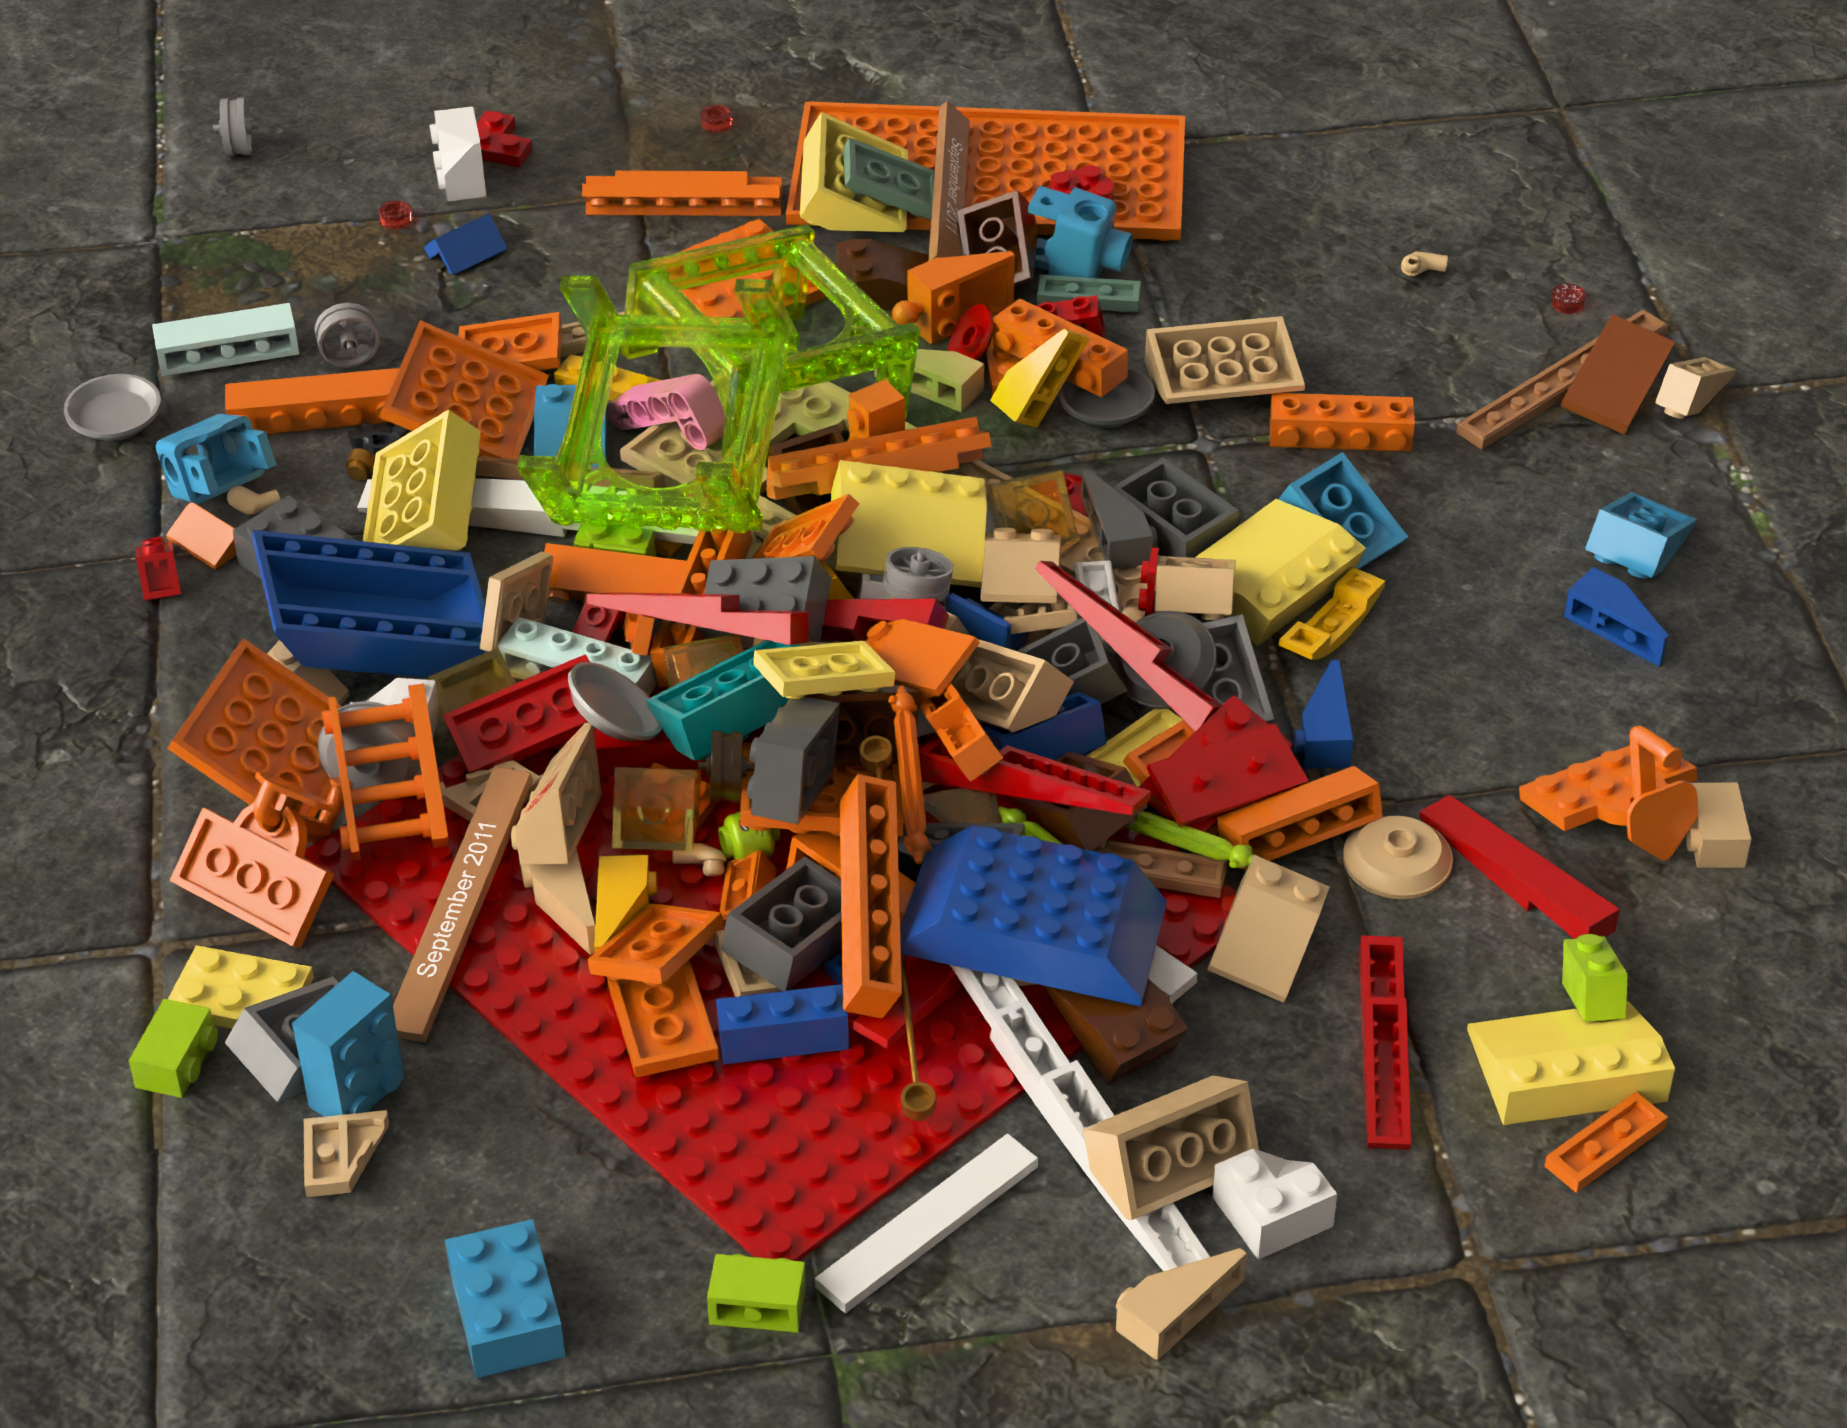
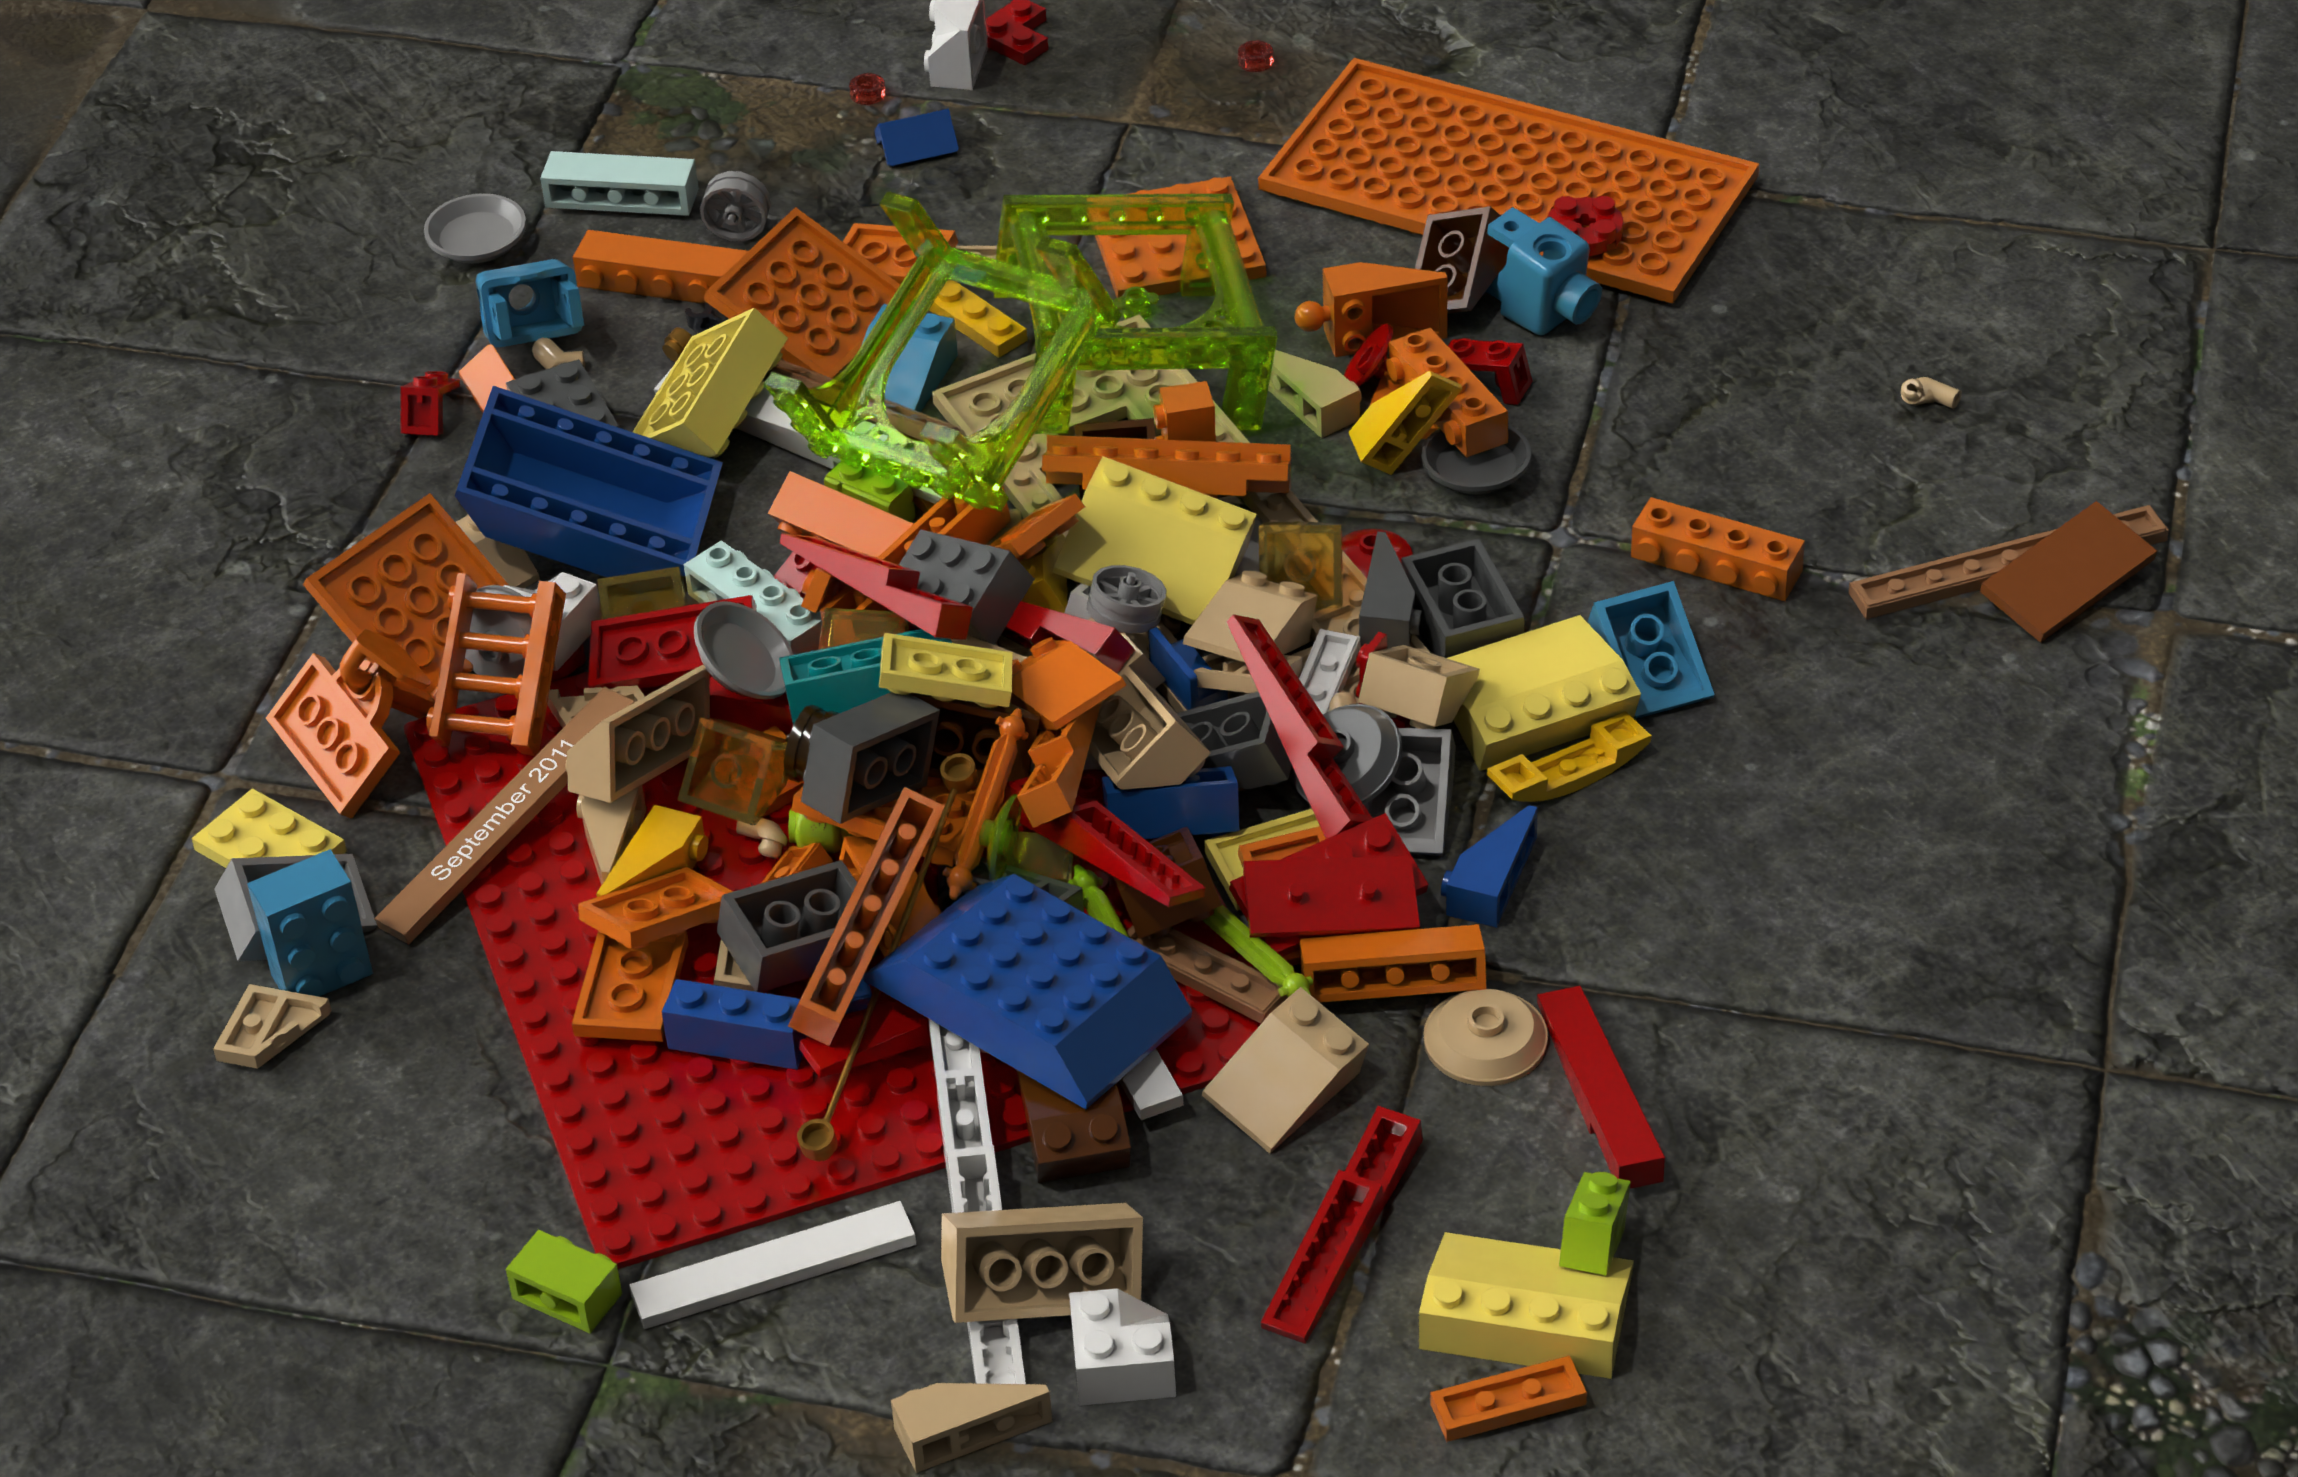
camera: 25 degrees right, 0 degrees up
lime brick [129,998,218,1098] -> none
dark azure brick [445,1219,566,1378] -> none
tan tile [480,551,554,653] -> none
orange slope [582,171,783,216] -> none
bright pink beam [607,374,731,450] -> none
light yellow slope [800,112,908,232] -> none
reddish brown slope [836,239,929,315] -> none
sand green plate [844,138,935,220] -> none
medium nougat tile [929,101,970,261] -> none
sand green plate [1037,274,1141,313] -> none
tan slope [1145,316,1305,404] -> none
orange plate [1519,725,1698,861] -> none
clear red tile [1551,283,1586,314] -> none
blue slope [1564,567,1669,667] -> none
dark azure slope [1585,492,1698,579] -> none
tan slope [1655,357,1736,419] -> none
tan brick [1686,783,1751,868] -> none
none -> clear neon green dish [979,794,1022,881]

